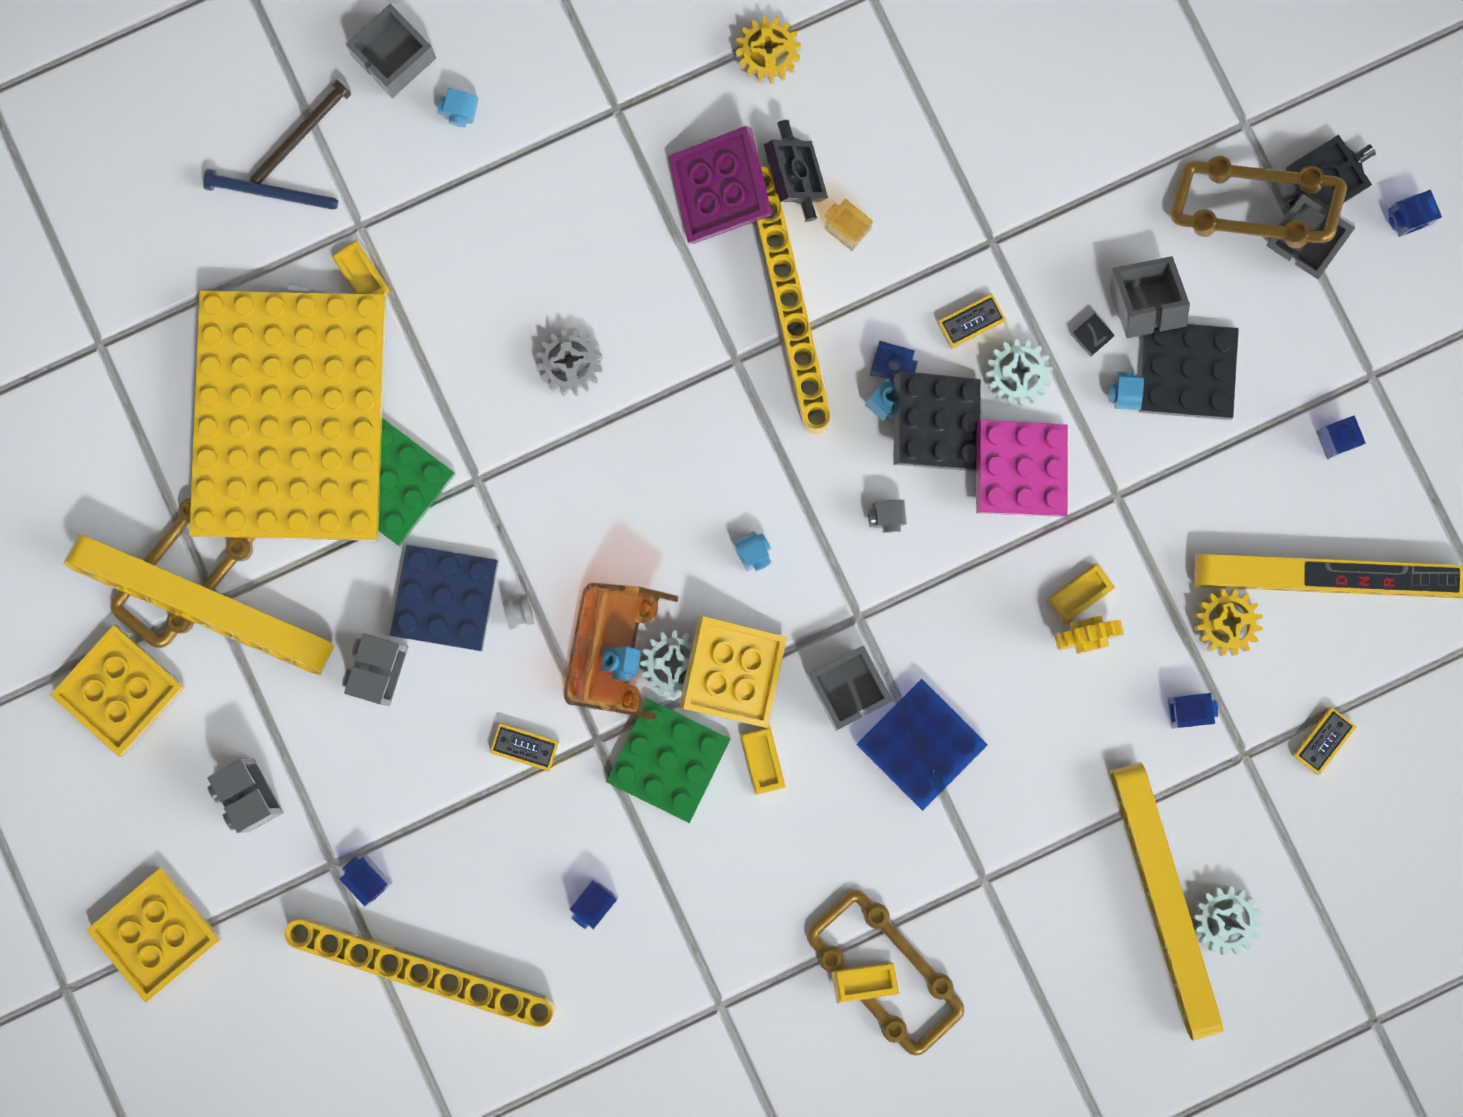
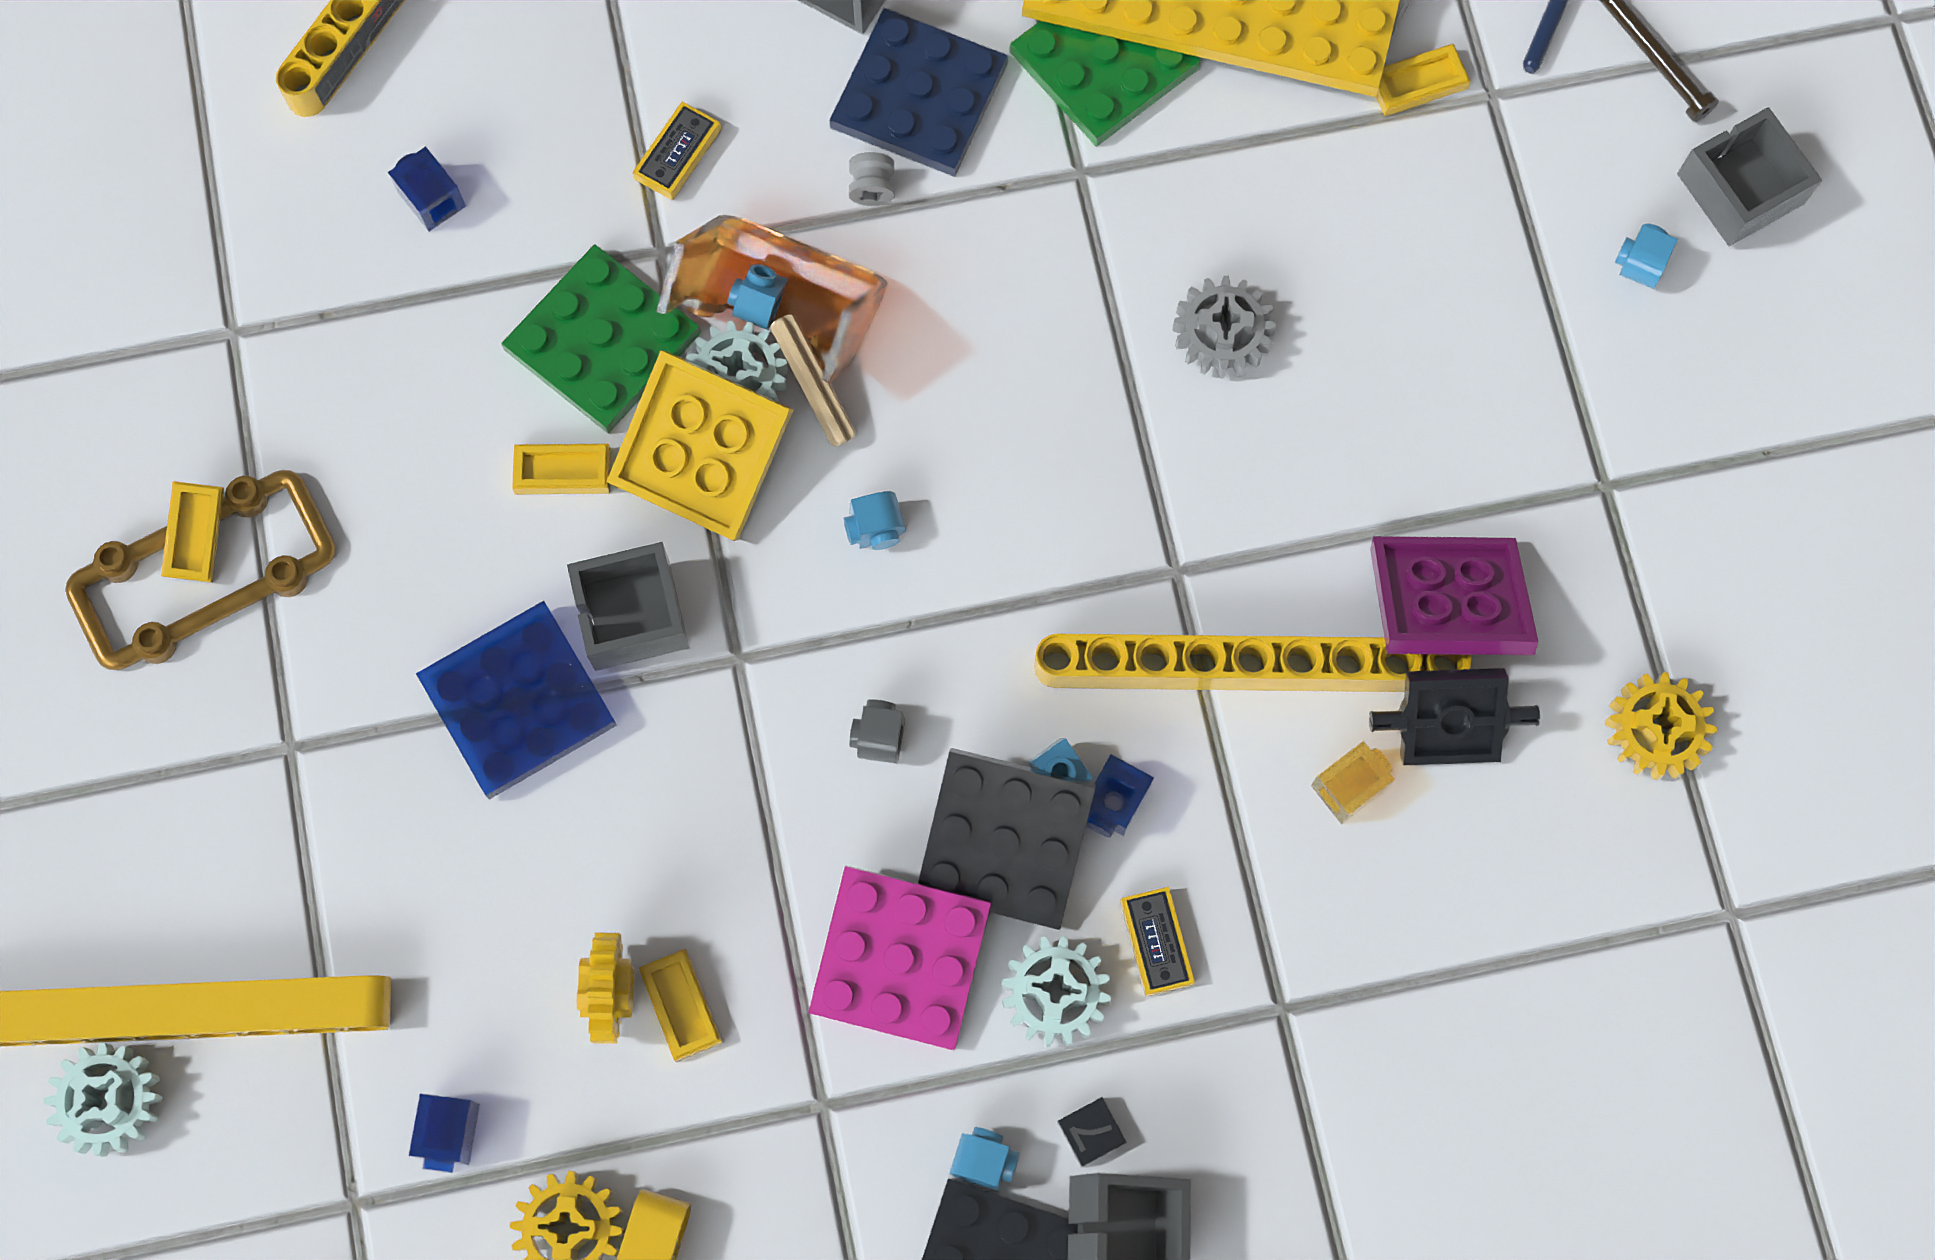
camera: 105 degrees right, 10 degrees down
none -> tan axle [771,314,856,447]

